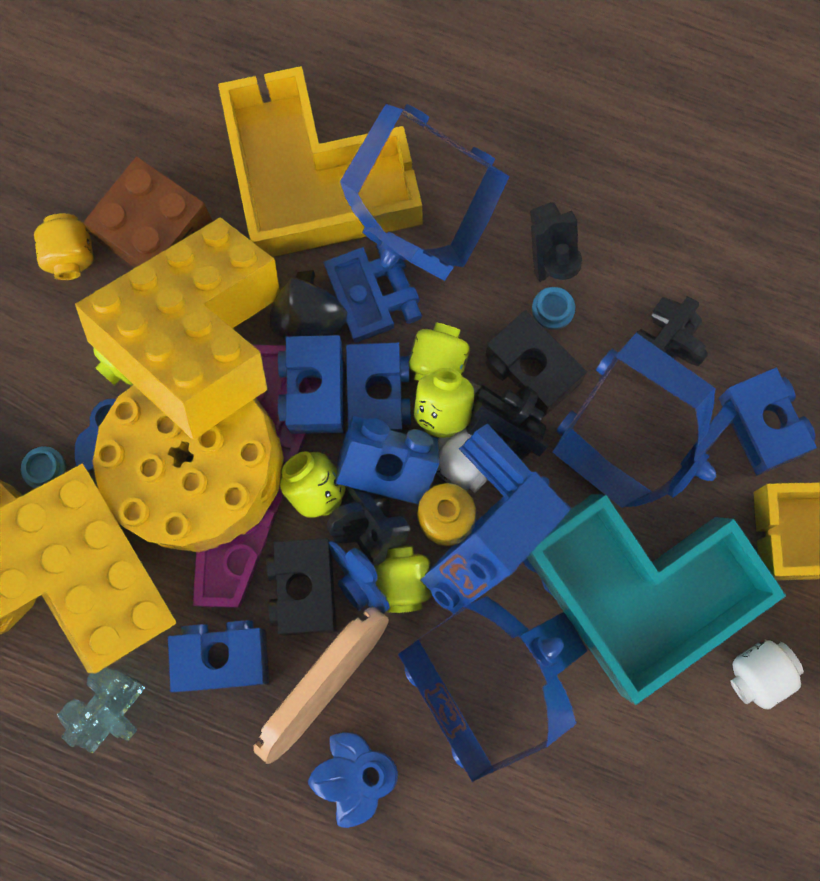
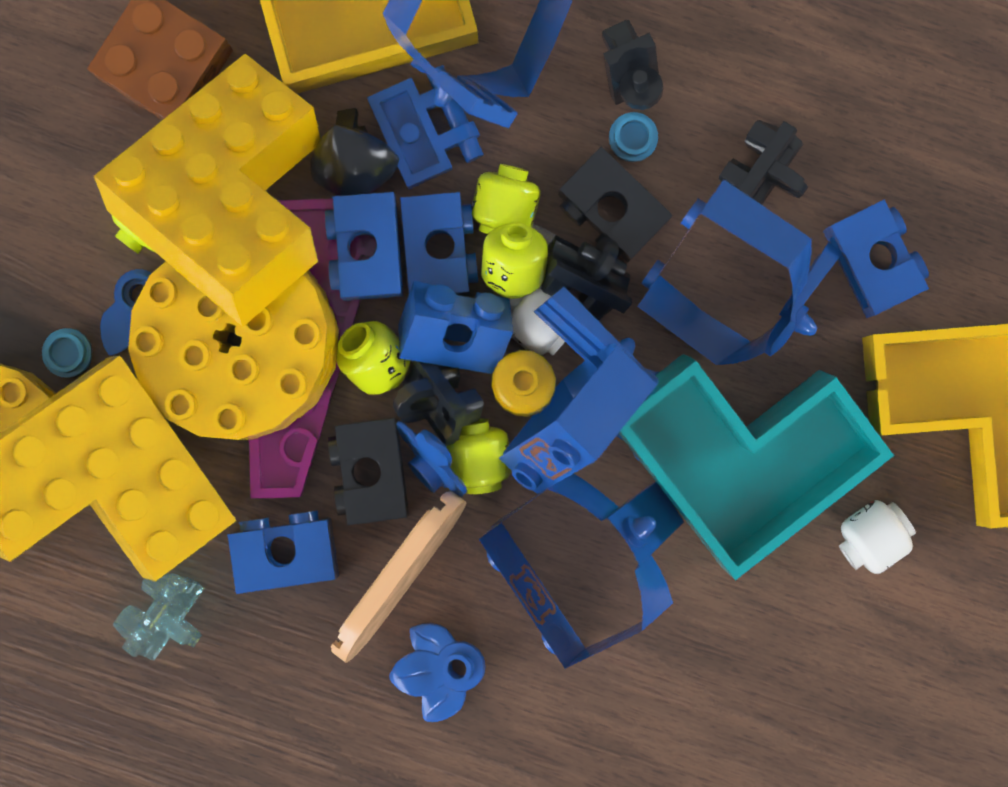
camera: 10 degrees left, 10 degrees up
yellow head [34,213,94,280] -> none

